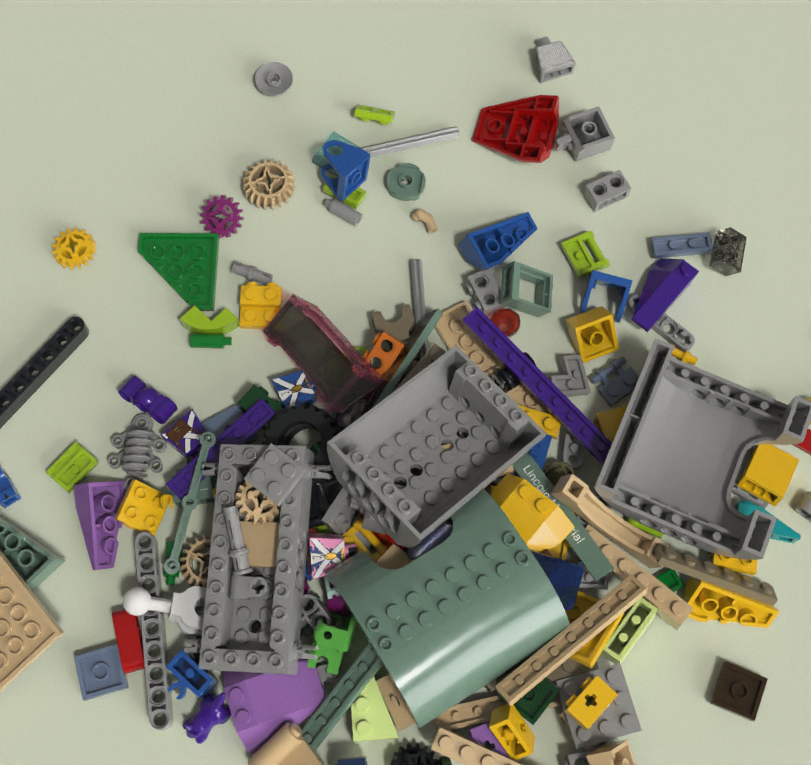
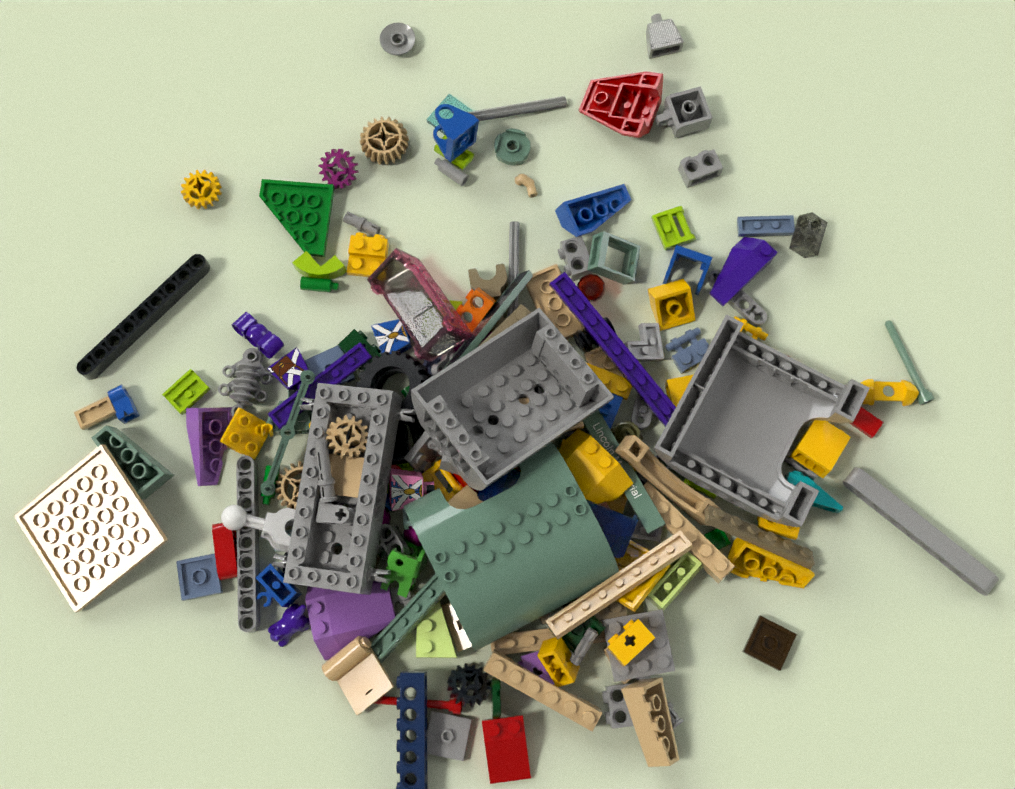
camera: 10 degrees right, 5 degrees up
light grey plate [244,443,307,506] -> none
lime plate [354,104,395,125] -> none
none -> light grey axle [570,628,598,666]

